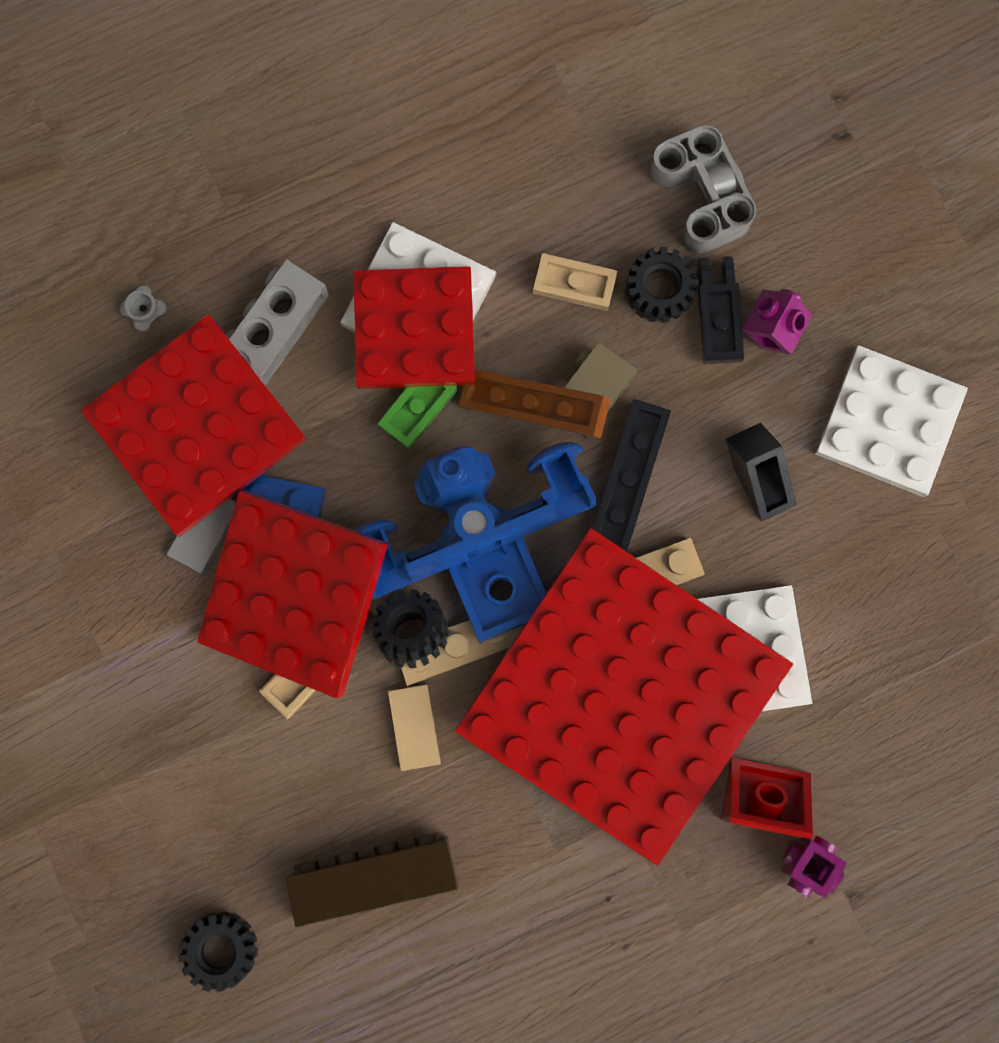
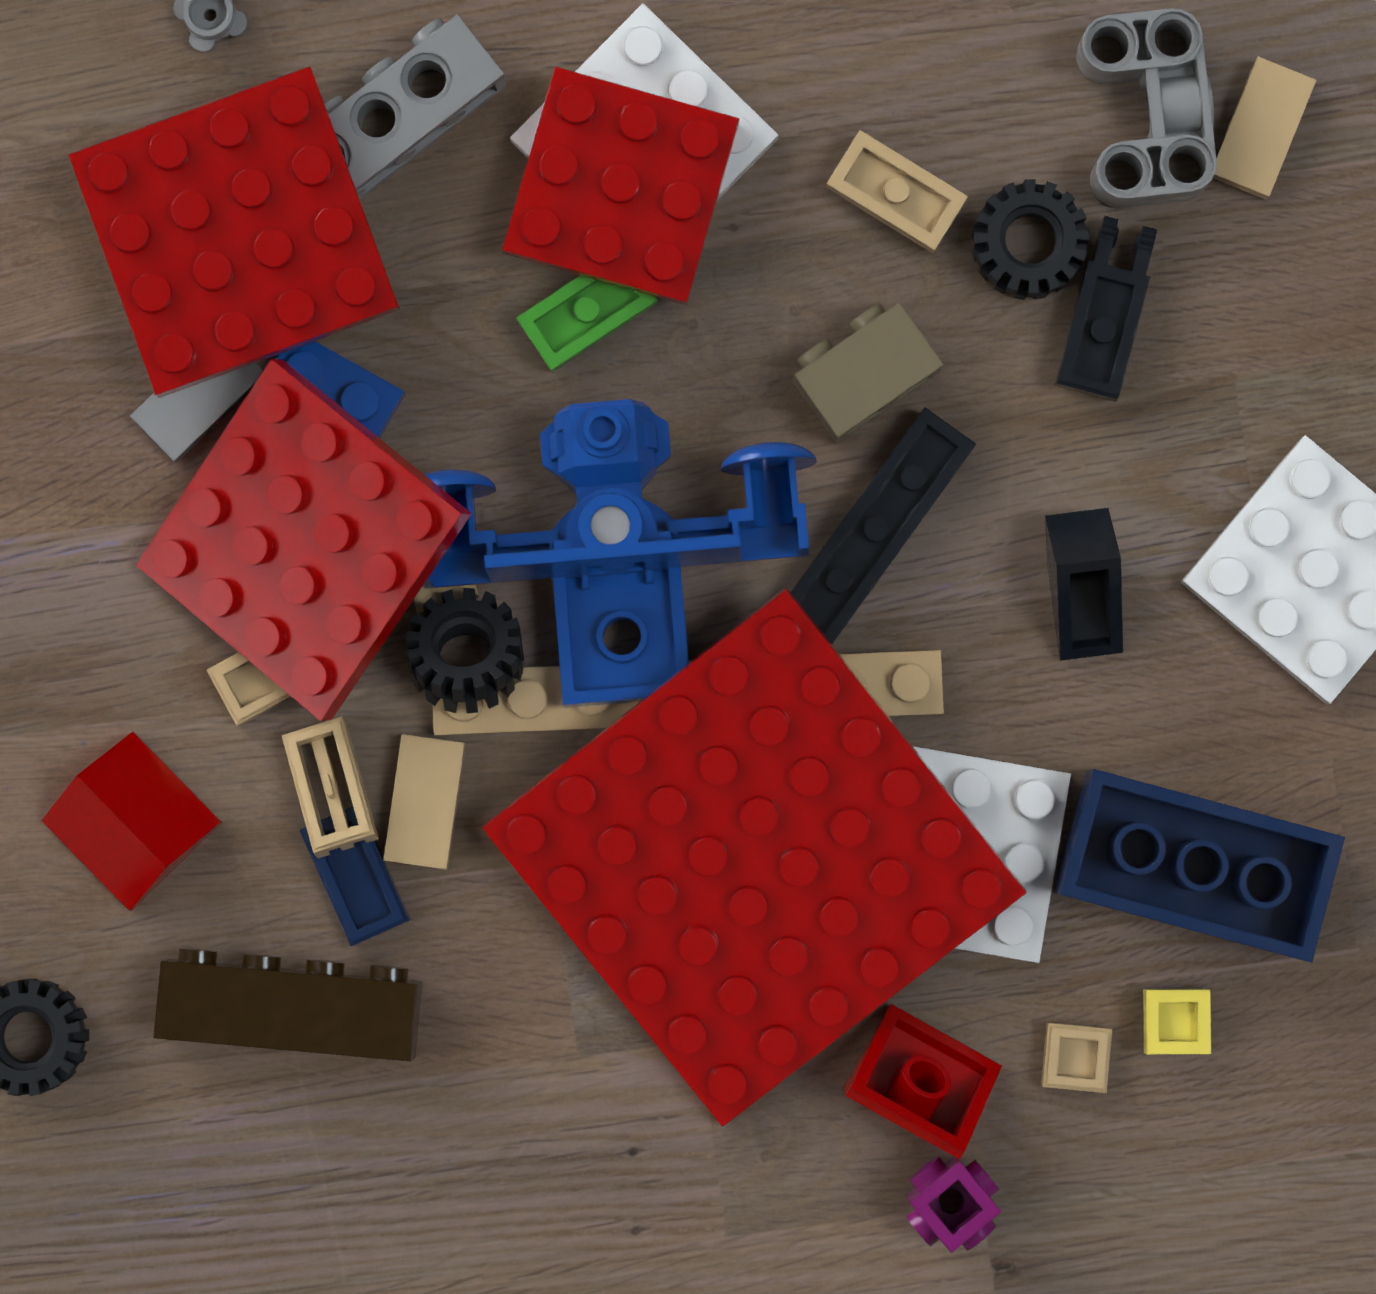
camera: 25 degrees right, 5 degrees up
dark orange plate [459,370,611,438] -> none
magenta brick [742,289,812,355] -> none
none -> red slope [41,731,222,911]
none -> tan tile [282,716,379,858]
none -> dark blue tile [300,806,411,946]
none -> tan tile [1041,1022,1112,1093]
none -> dark blue brick [1054,769,1345,963]
none -> light yellow plate [1143,989,1211,1055]
none -> tan tile [1213,56,1317,200]

